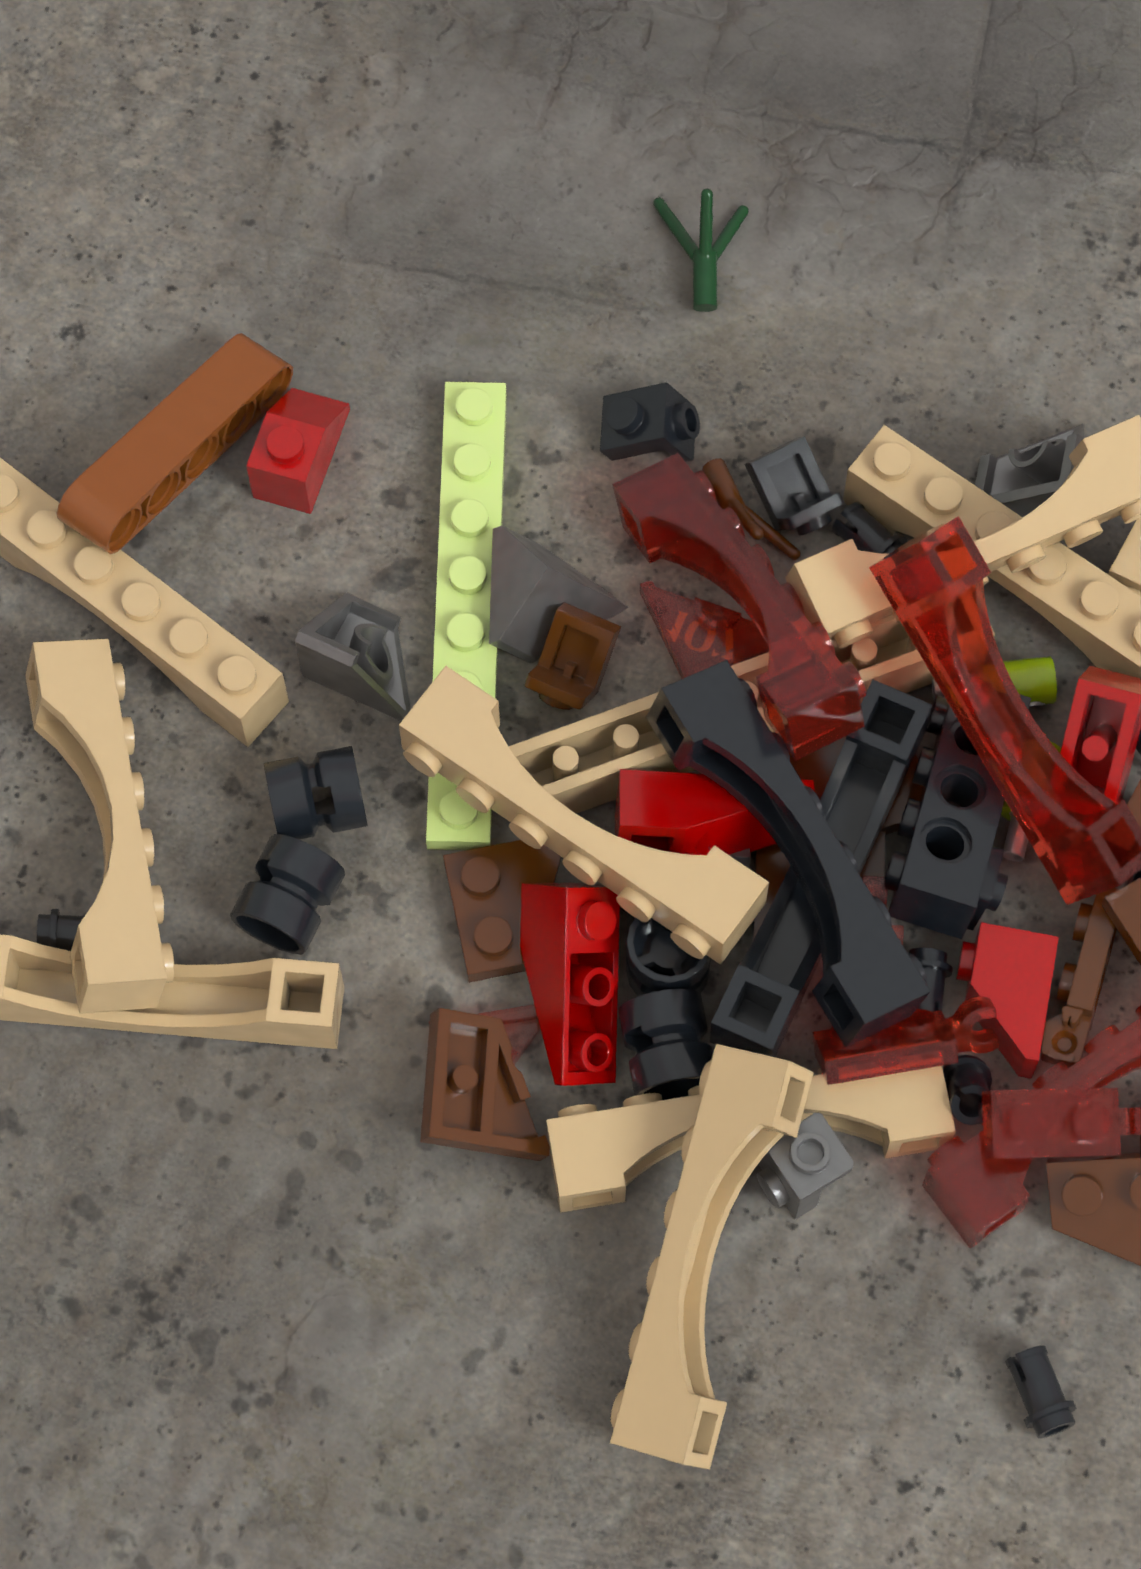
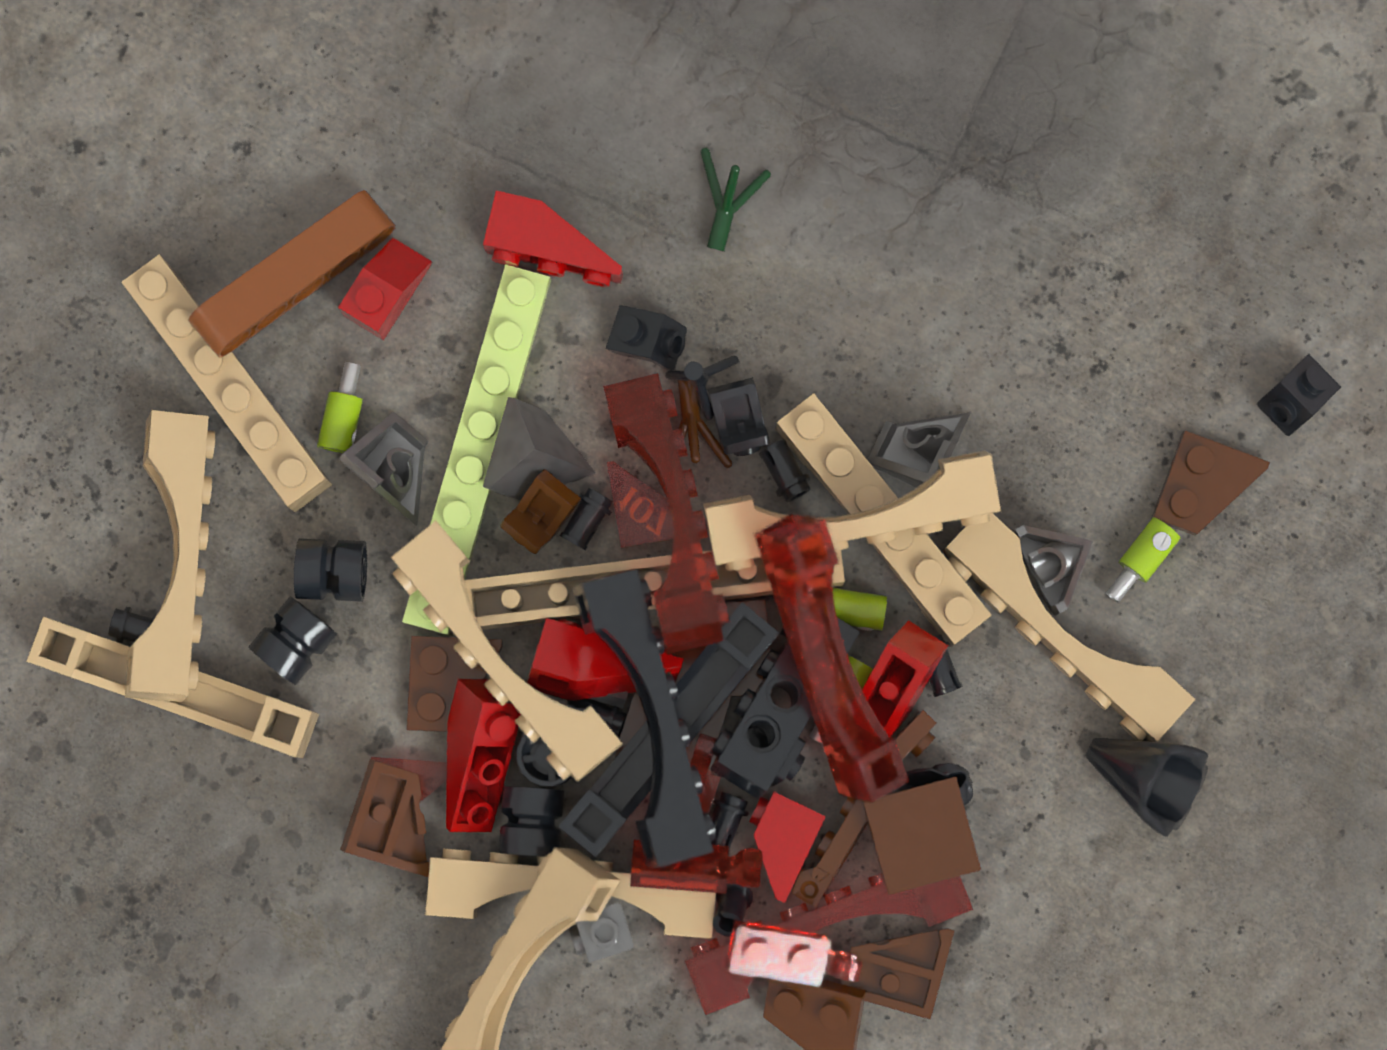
camera: 15 degrees right, 15 degrees up
none -> lime piece [317,362,363,454]
none -> red slope [483,191,623,288]
none -> black pin [559,488,613,551]
none -> black plant [665,356,739,420]

